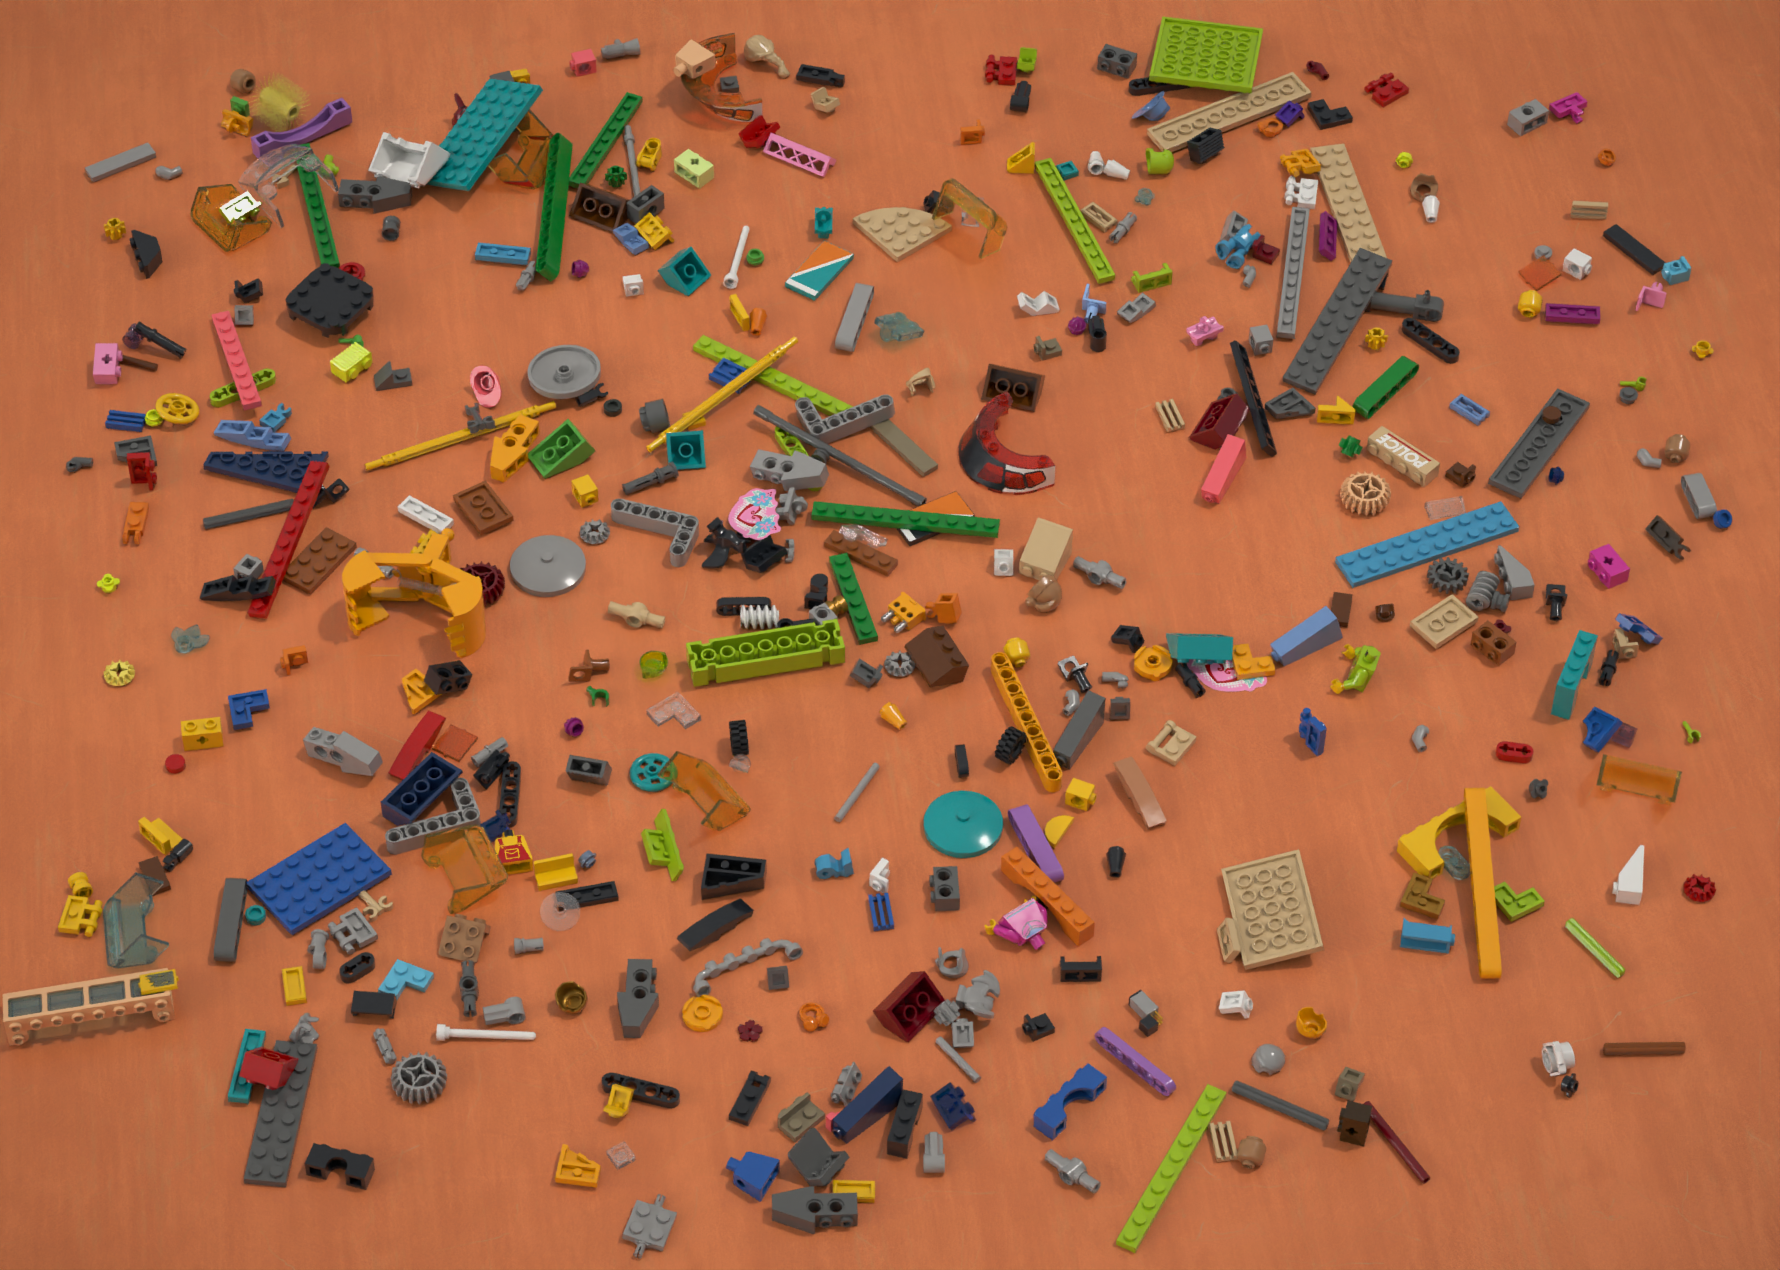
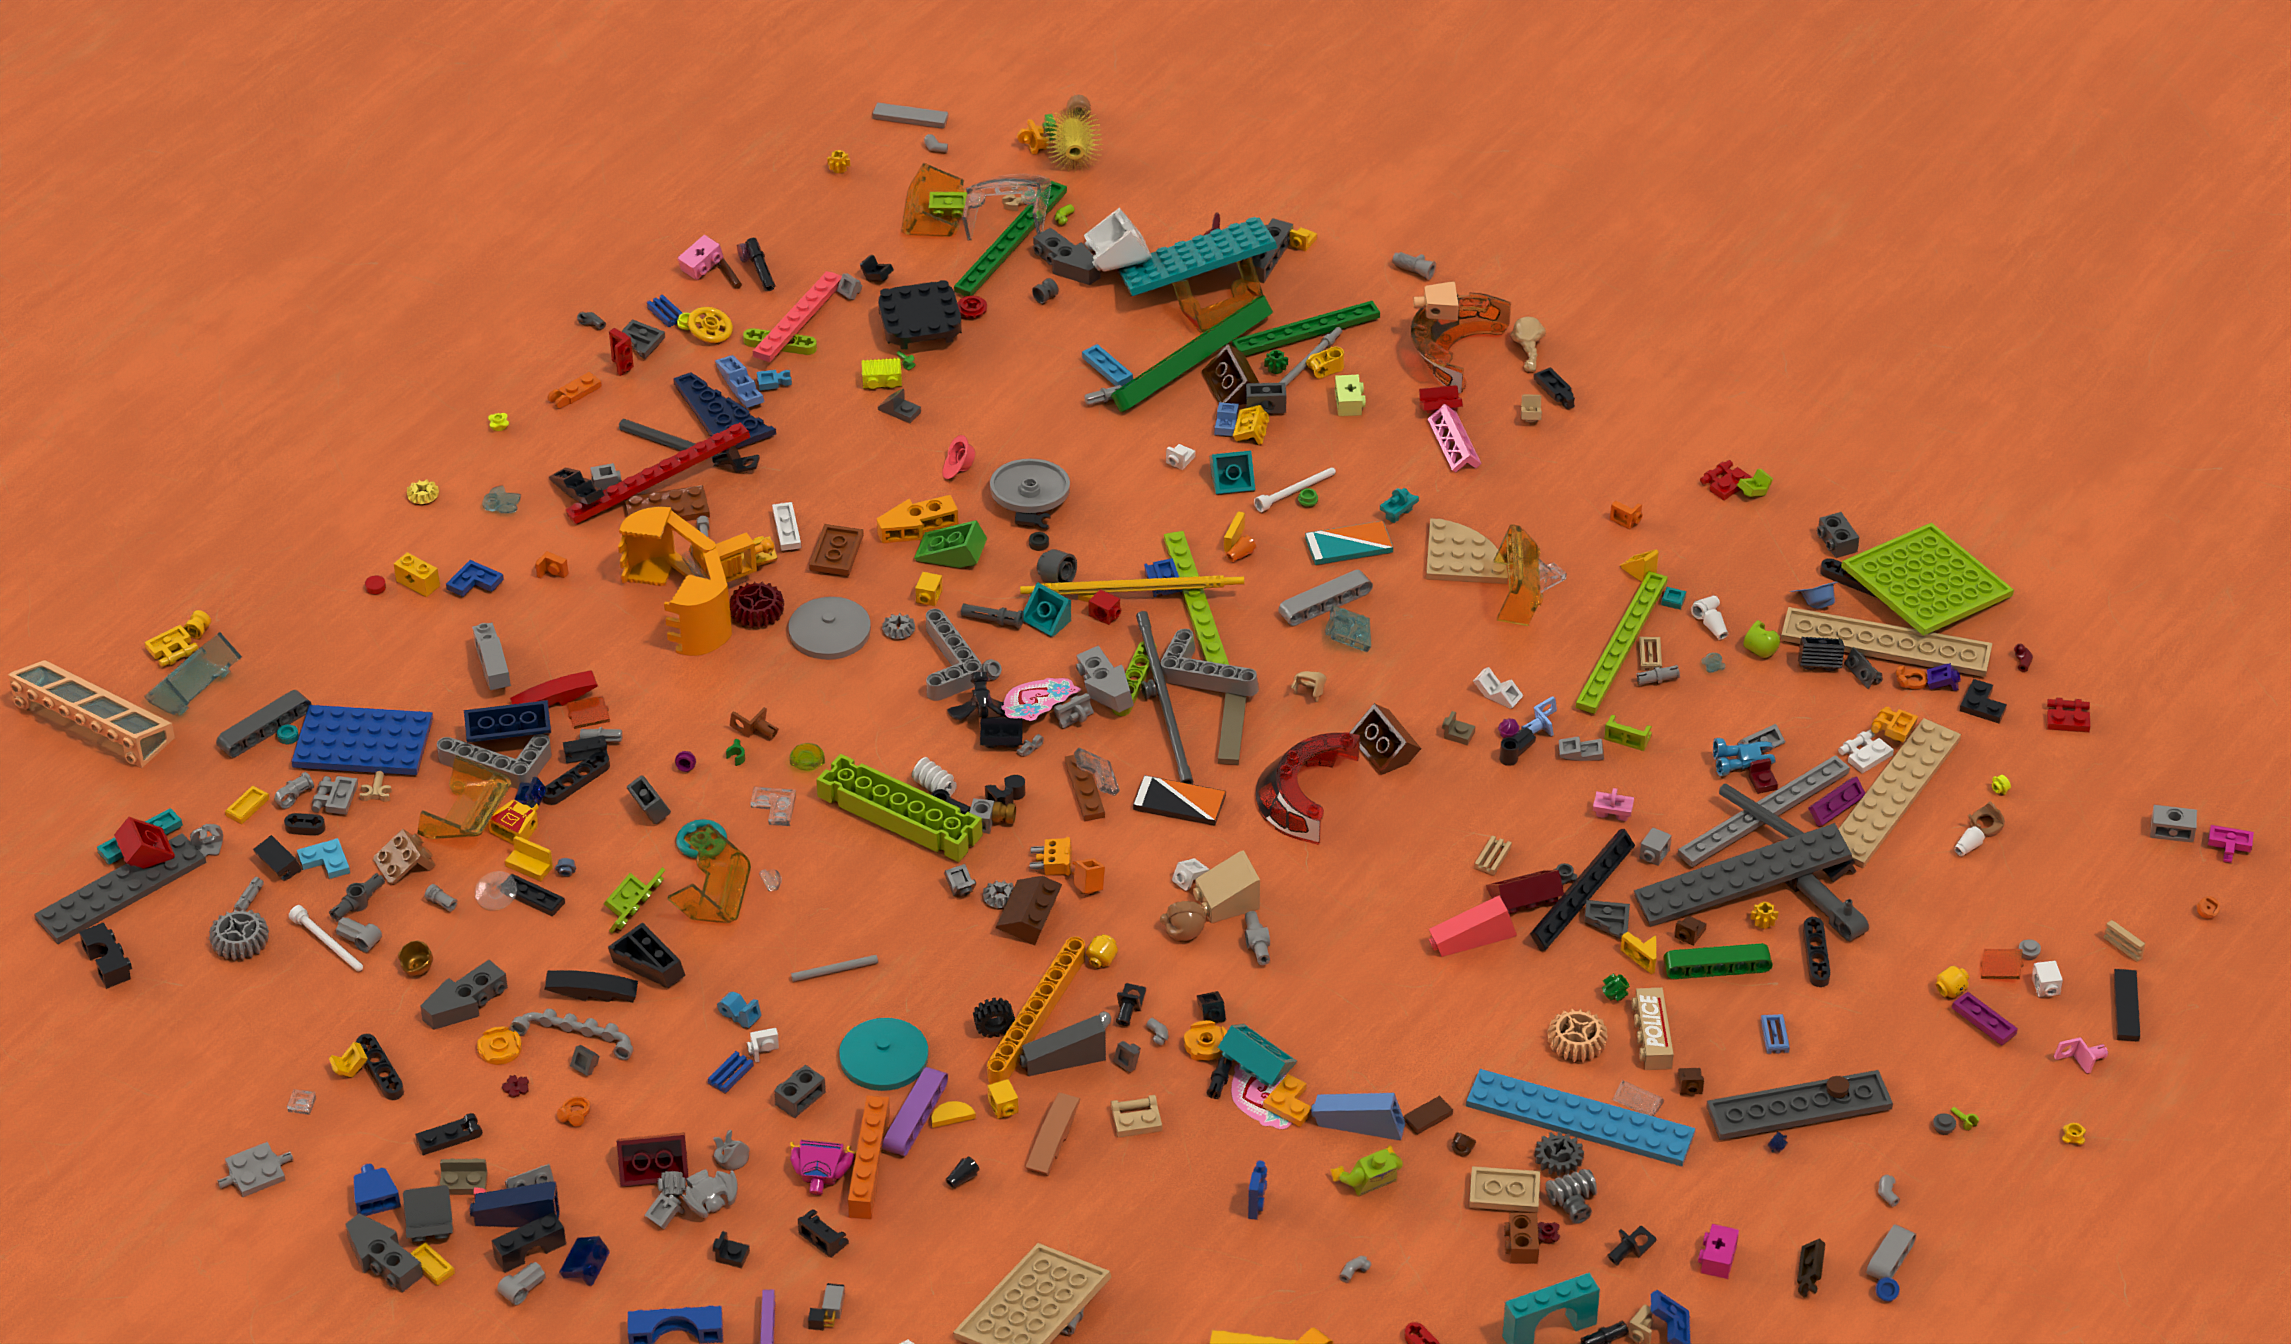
camera: 45 degrees right, 5 degrees down
black slope [129,230,163,279] -> none
yellow panel [138,817,182,856] -> none
reddish brown tile [138,856,171,896] -> none
piece [138,969,179,995] -> none
black bar [163,839,193,872] -> none
medium lavender arch [251,98,352,163] -> none
yellow axle [364,401,556,471] -> none
light orange wing [402,669,442,714] -> none
black brick [424,660,473,695] -> none
dark grey bar [465,403,496,433] -> none
light orange wing [555,1144,601,1188] -> none
coral brick [569,49,597,77] -> none
magenta plate [571,260,589,278] -> none
tan pin [608,601,666,628] -> none
black beam [716,597,772,616] -> none
dark grey plate [720,76,739,94] -> none
black tyre [729,720,749,756] -> none
green plate [811,501,1000,538] -> none
green plate [829,553,878,645] -> none
light orange cone [879,702,908,730] -> none
light grey bar [935,1036,981,1083] -> none
black beam [954,744,969,778] -> none
black piece [1010,81,1031,113] -> none
tan plate [1217,917,1241,963] -> none
light grey arm [1242,265,1256,287] -> none
light grey slope [1494,545,1535,600] -> none
medium azure brick [1661,256,1691,285] -> none
medium nougat head [1665,434,1690,463] -> none
none -> light grey plate [982,659,1002,680]
none -> red brick [1088,589,1121,625]
none -> reddish brown bracket [1674,915,1707,946]
none -> dark grey axle [1719,784,1804,838]
none -> dark grey hinge [1844,647,1883,689]

